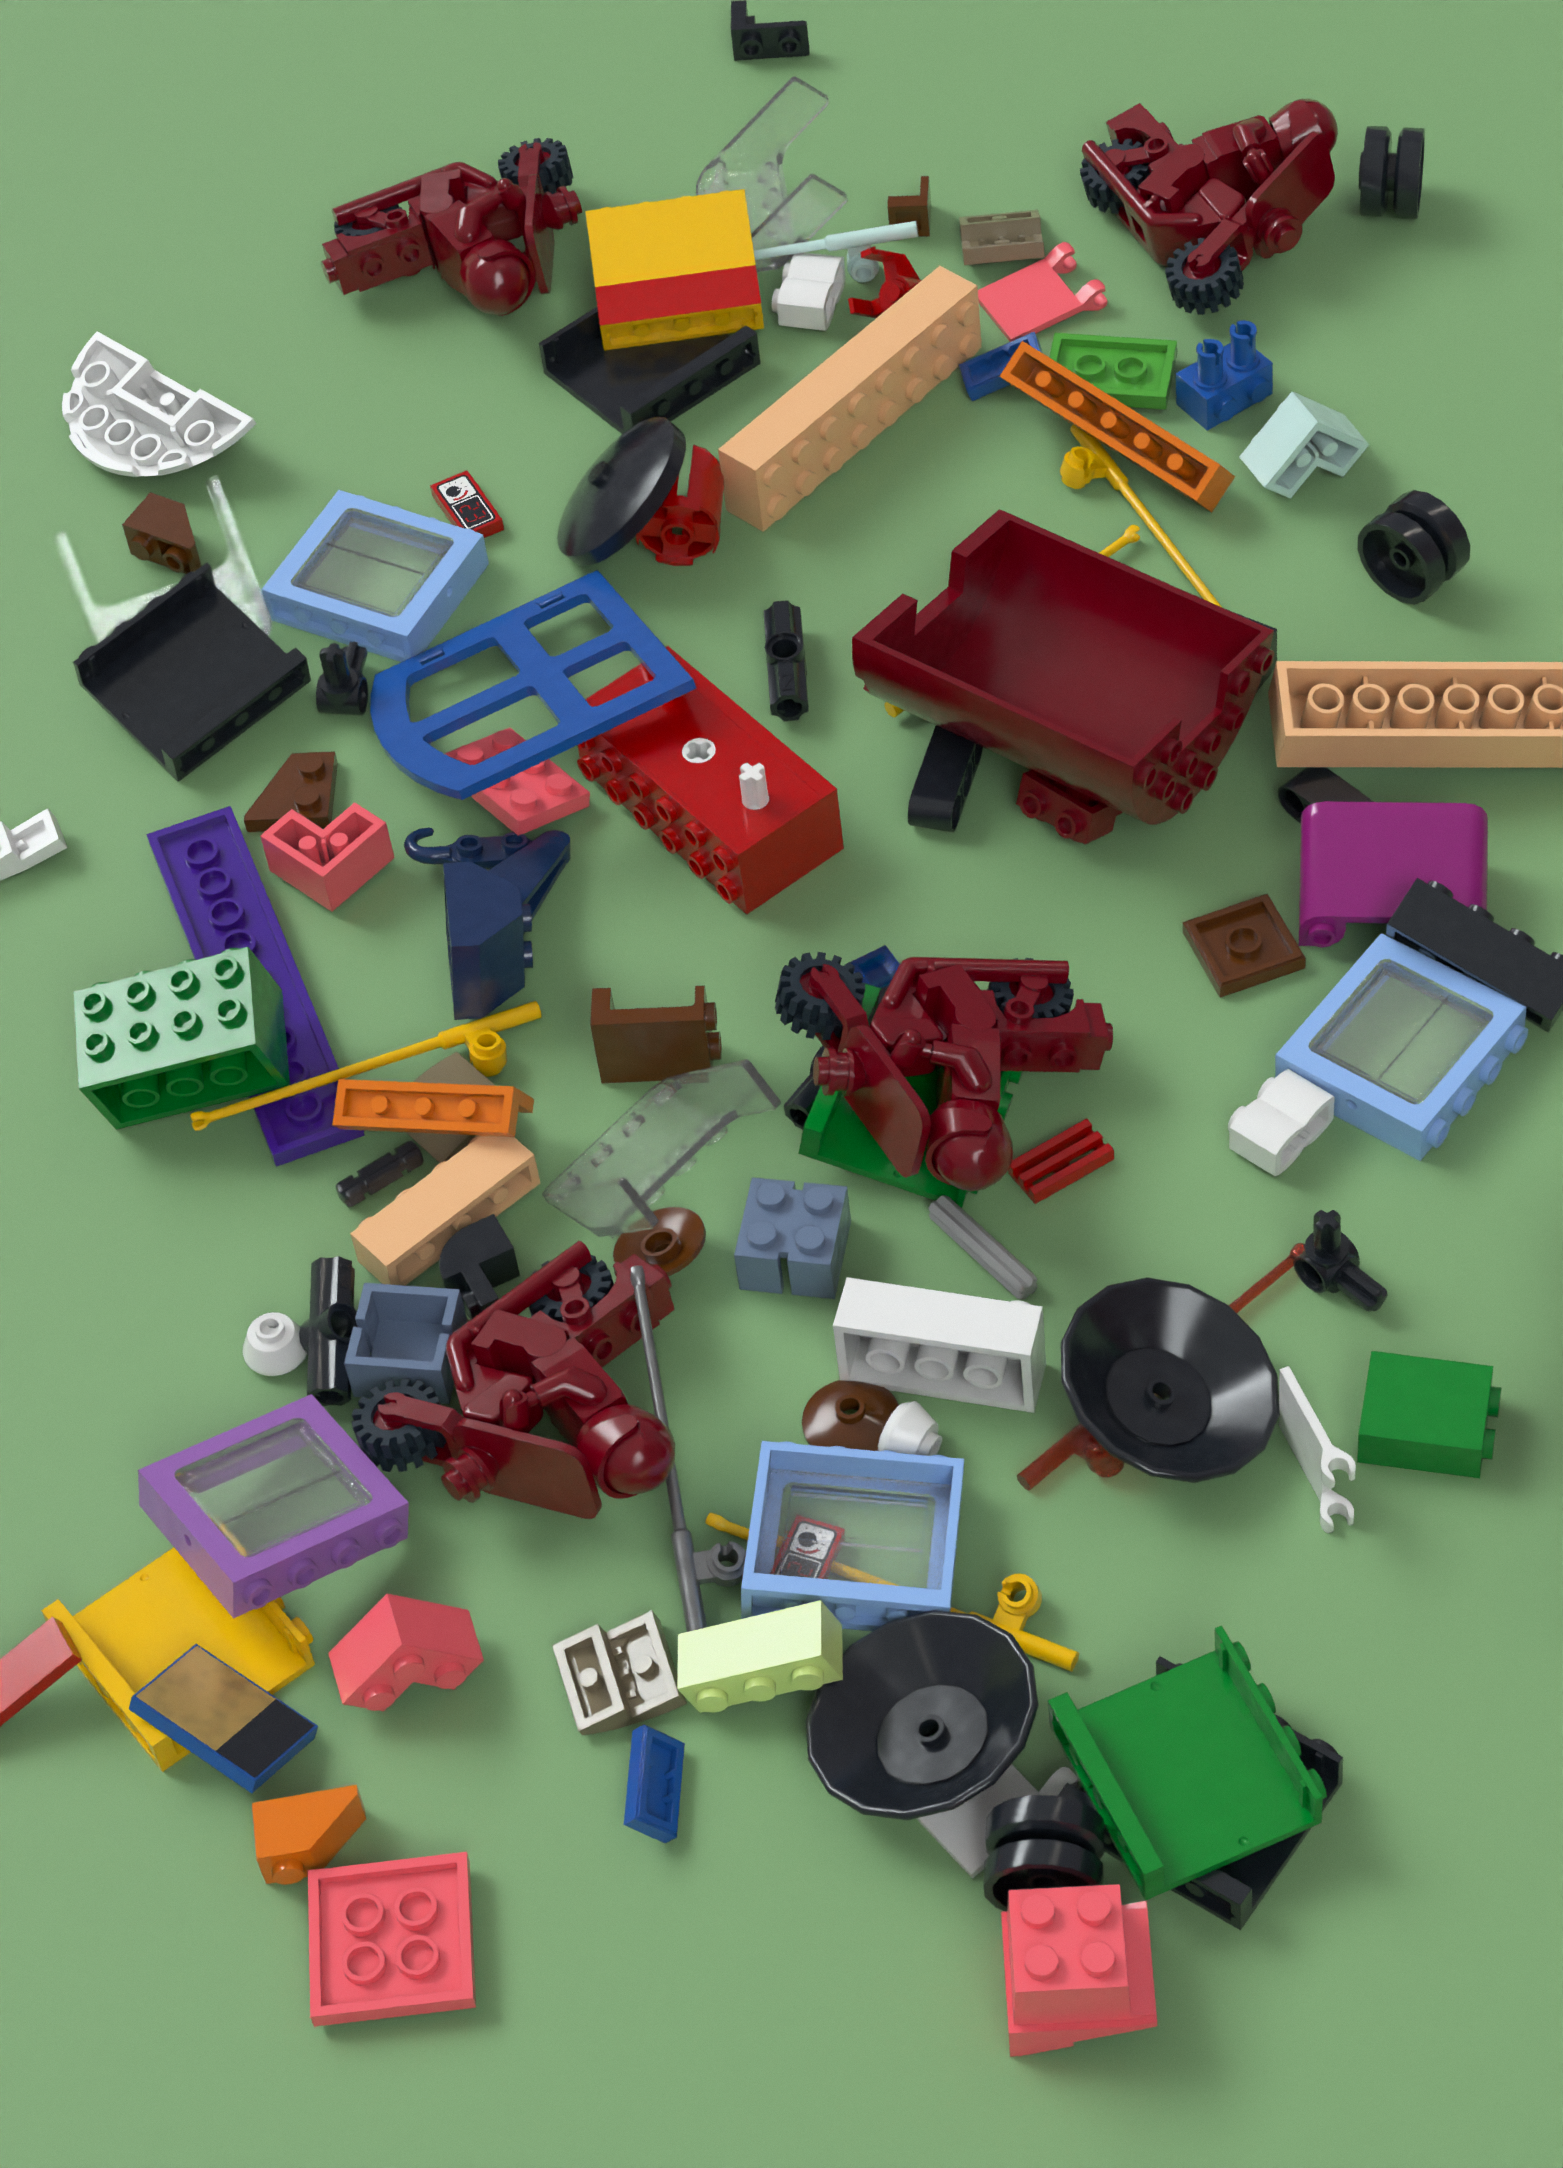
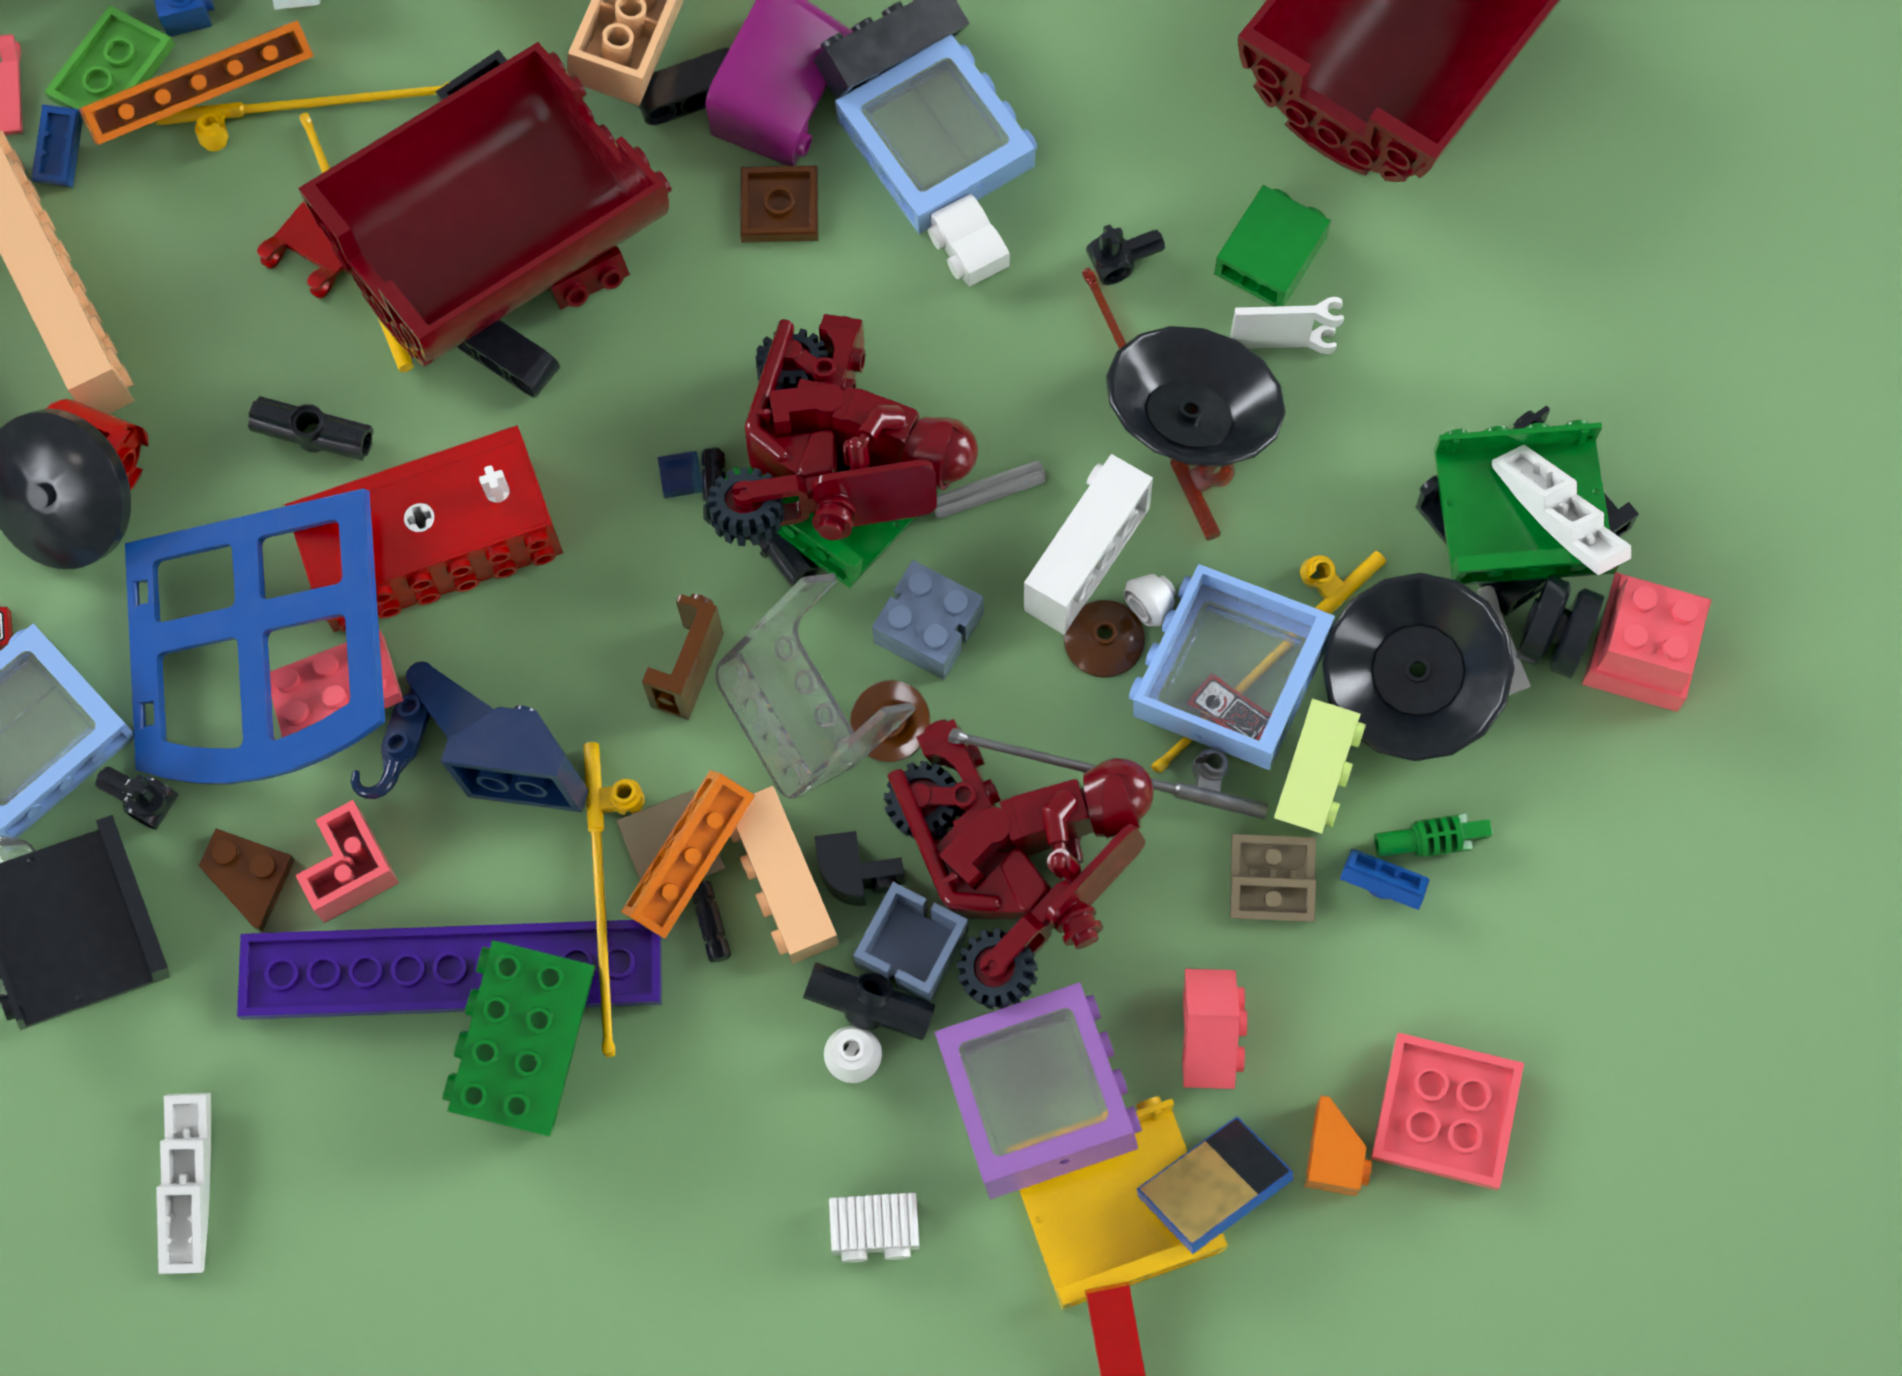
camera: 75 degrees left, 20 degrees up
red tile [1008,1118,1114,1204] -> none
none -> white brick [829,1193,920,1263]
none -> green hinge [1374,813,1493,858]
none -> white slope [1492,445,1631,575]

